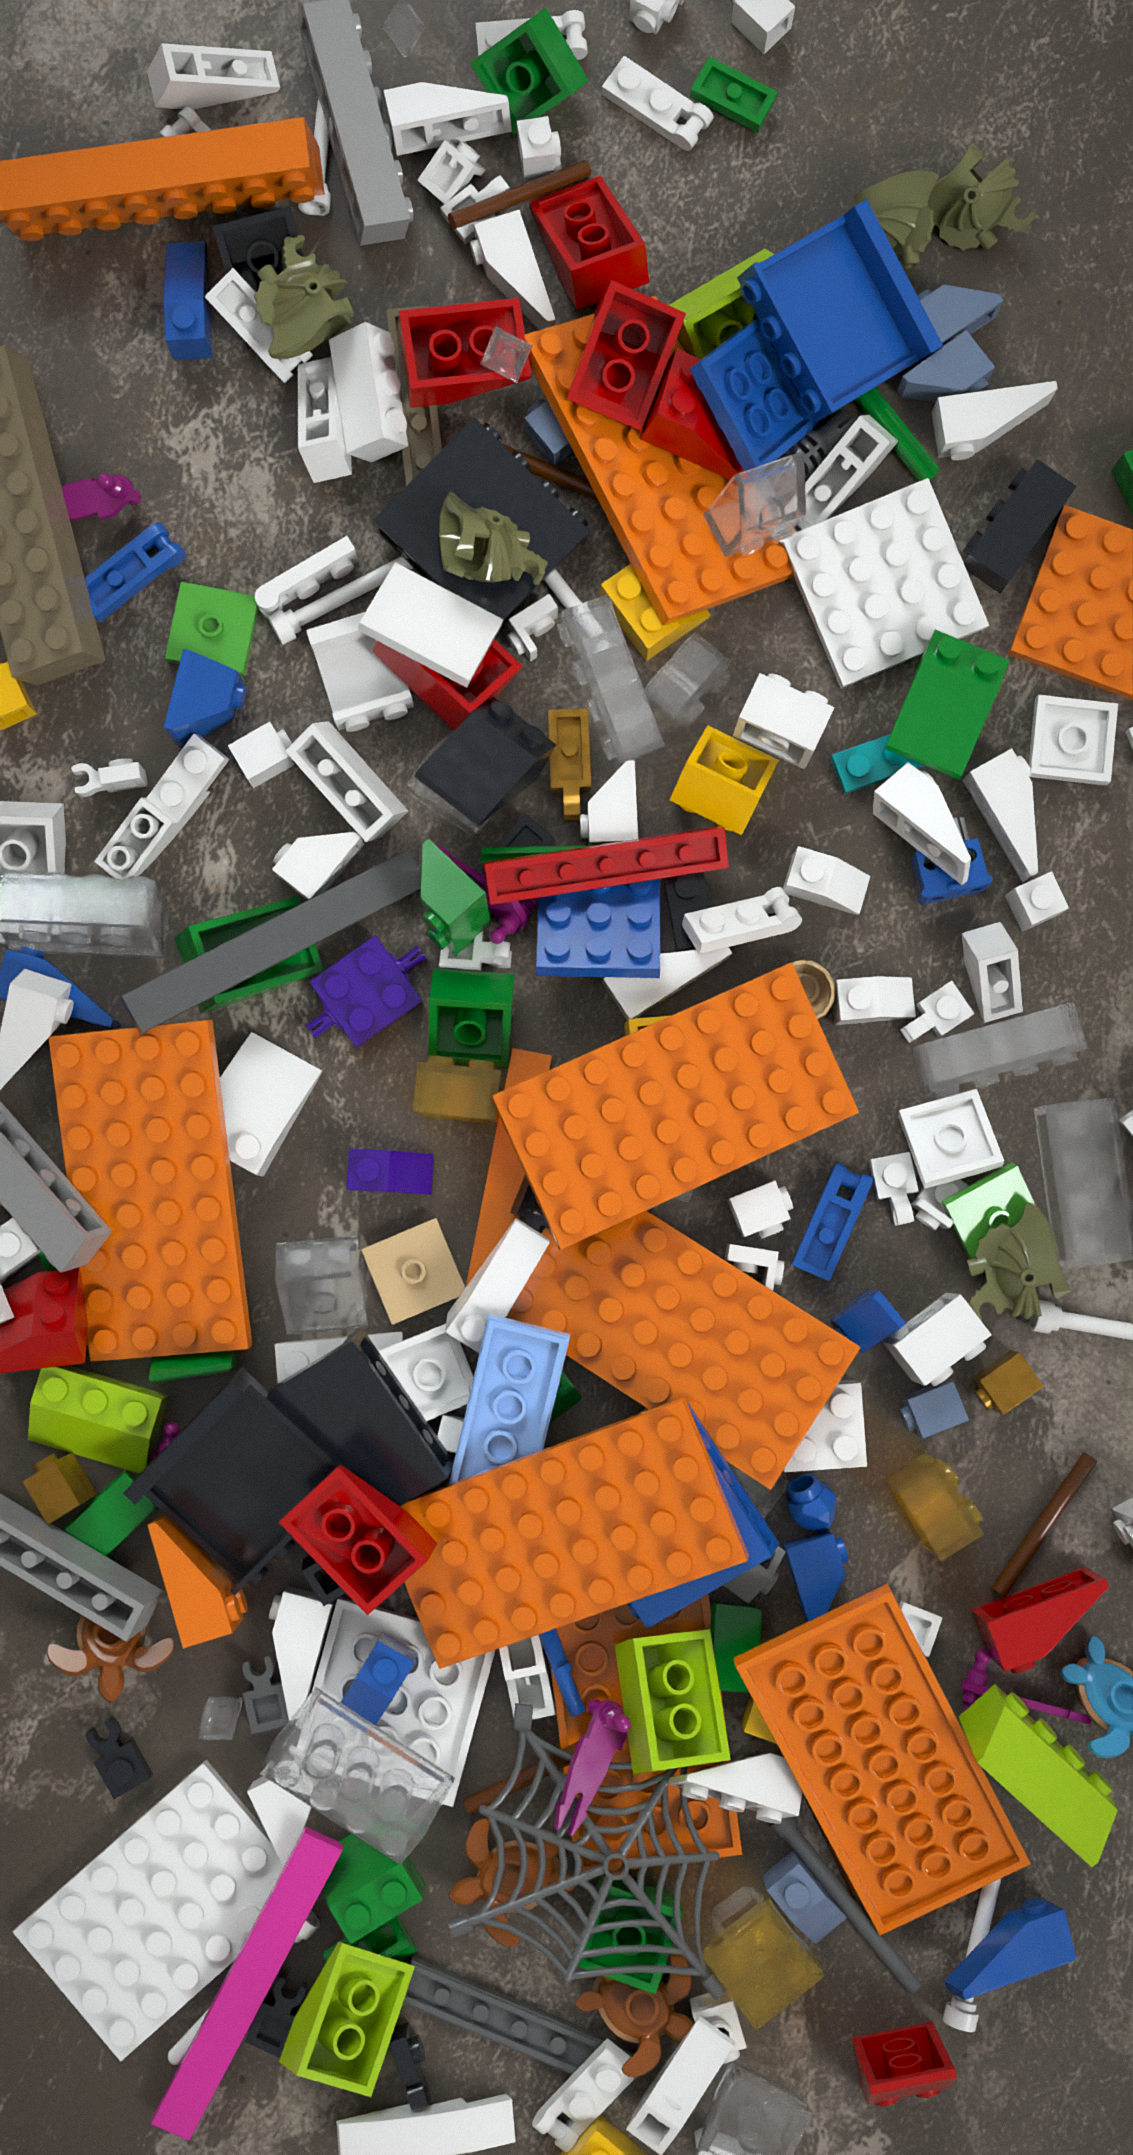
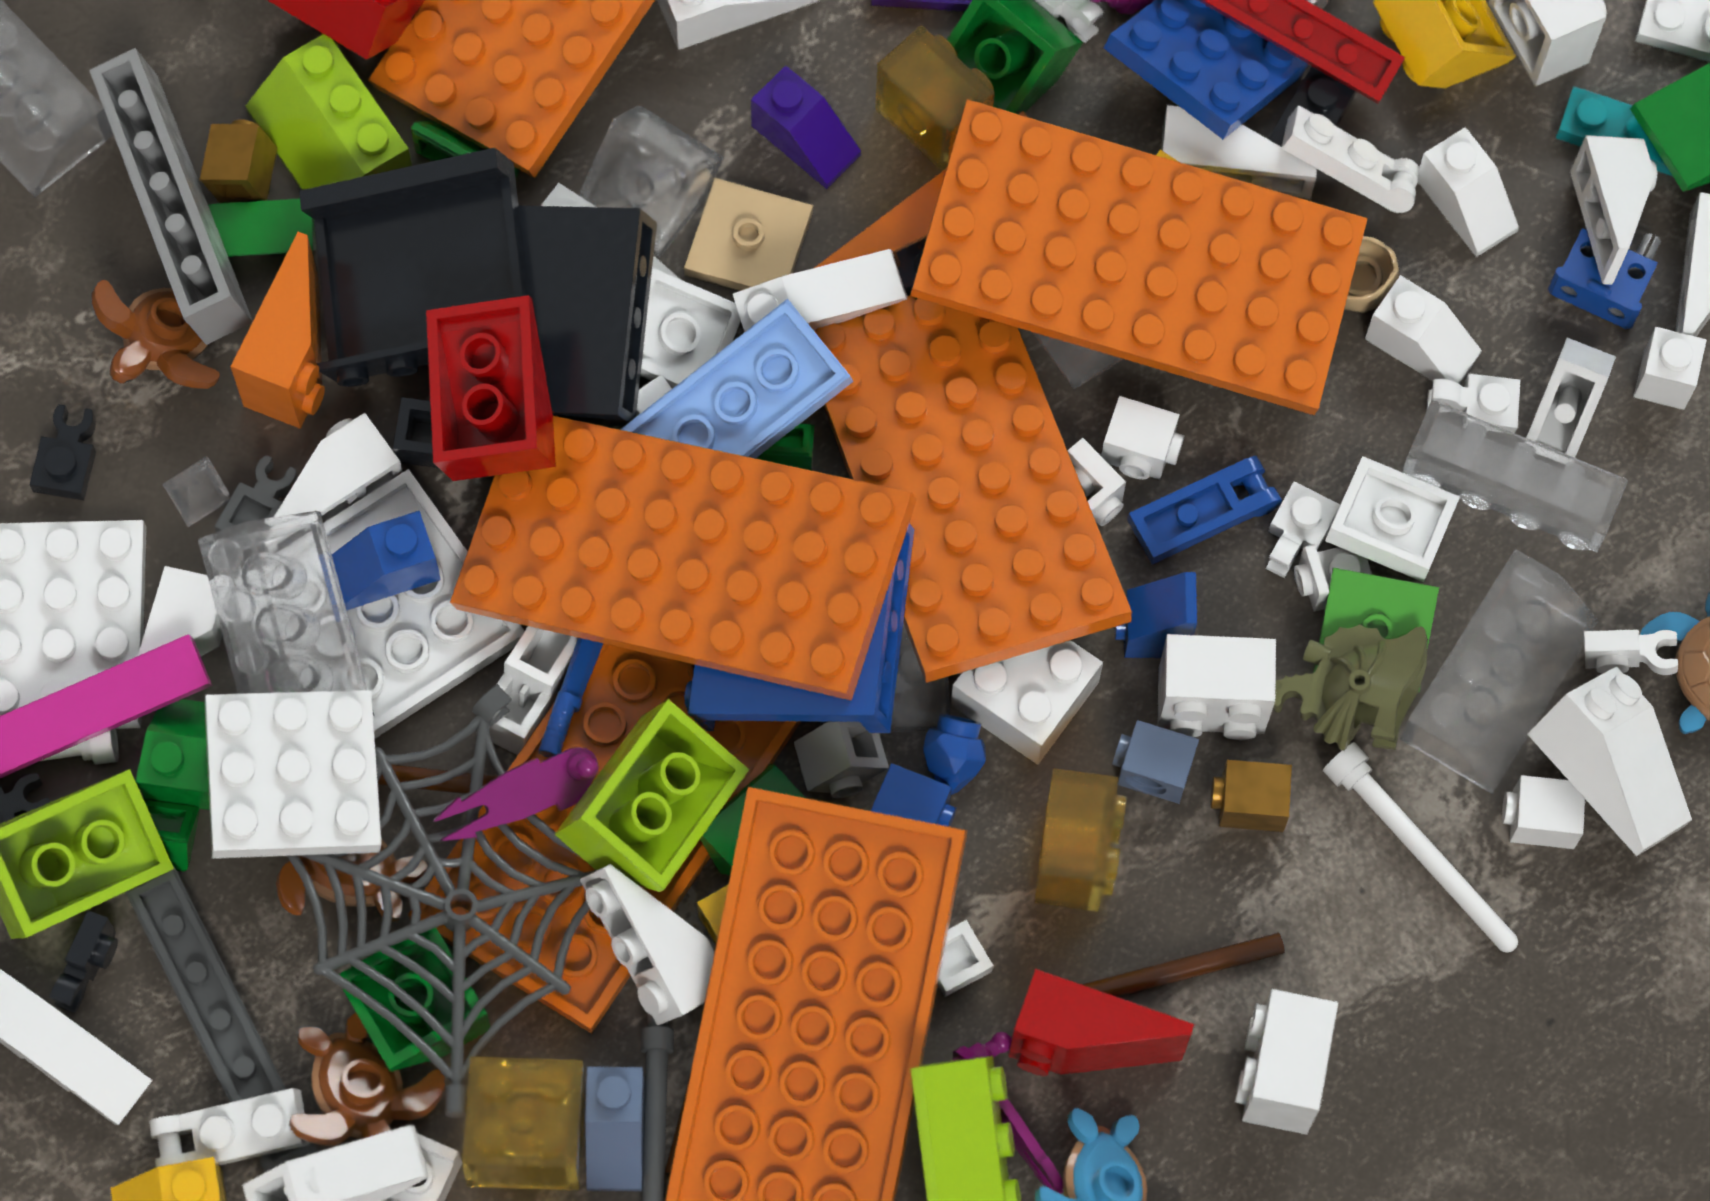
camera: 40 degrees right, 15 degrees down
none -> white plate [204,690,381,858]

